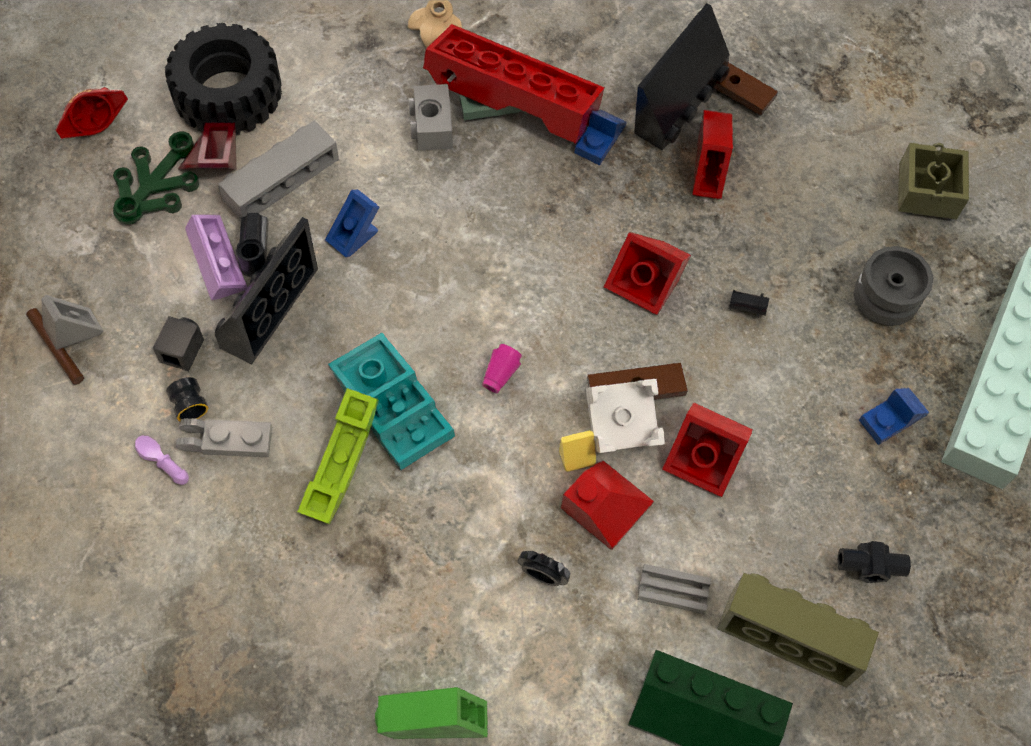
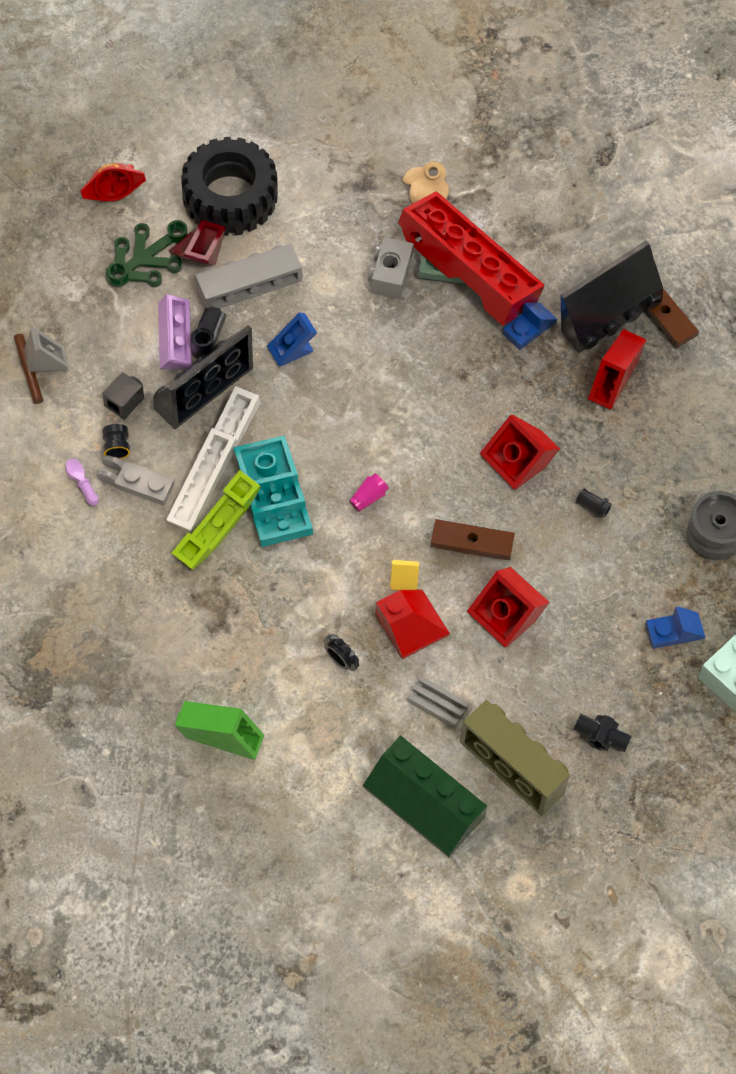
camera: 20 degrees right, 0 degrees up
white panel [586,379,665,453] -> none
none -> white slope [166,386,261,532]

